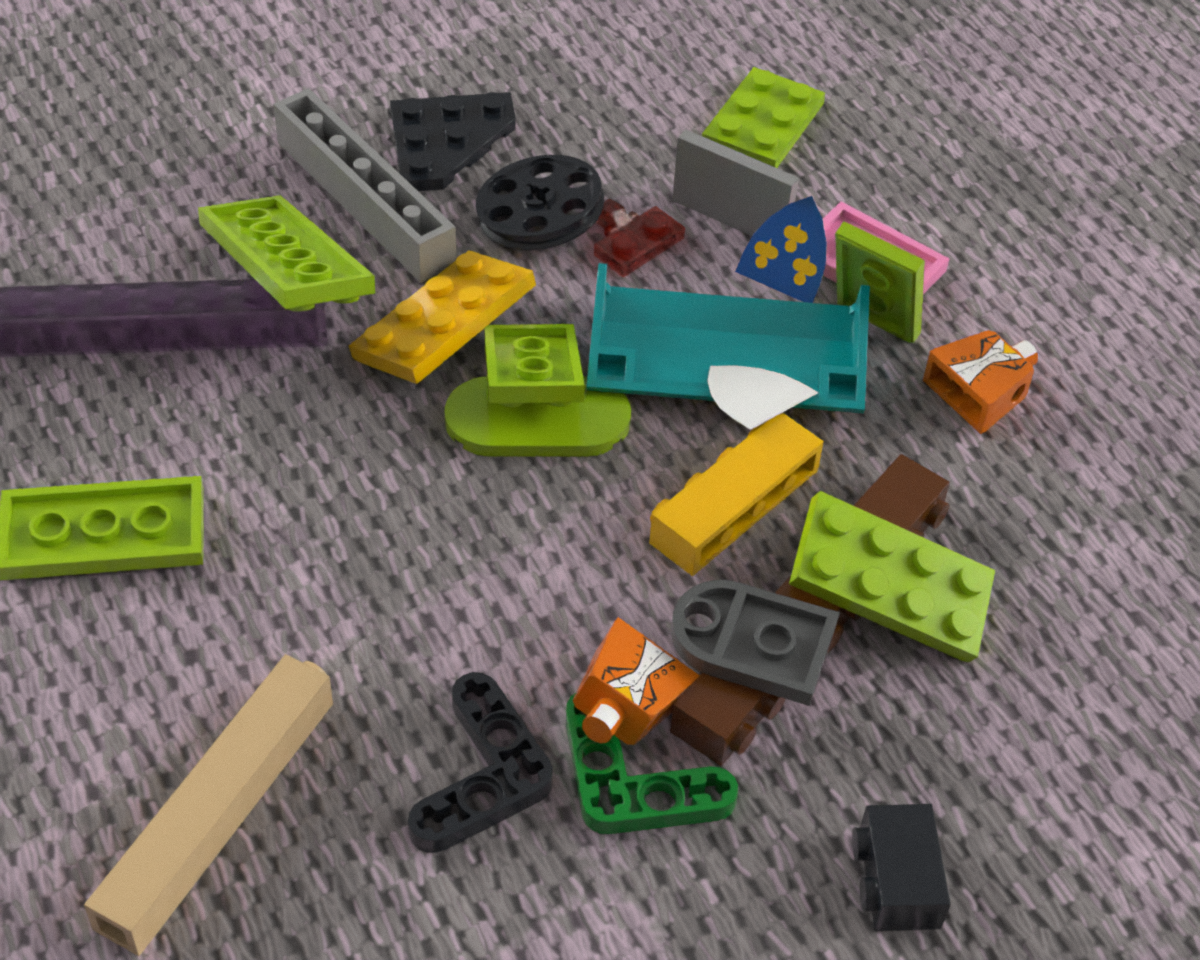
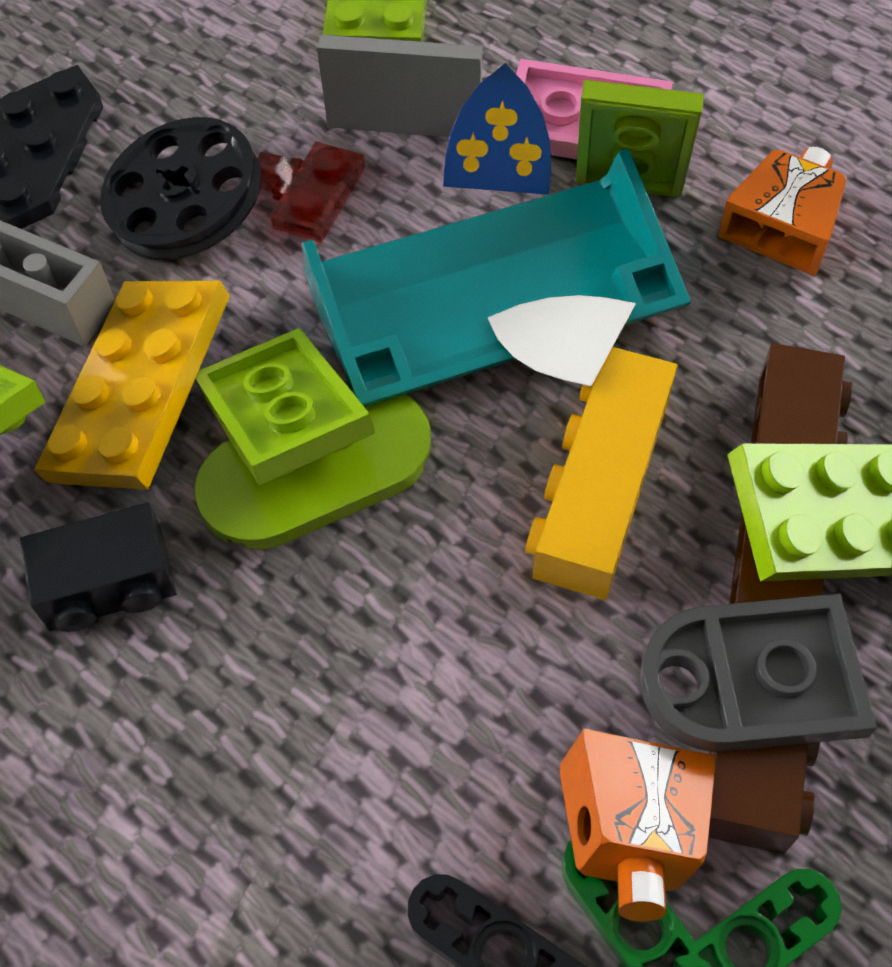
camera: 20 degrees left, 10 degrees up
none -> black brick [20,502,177,632]

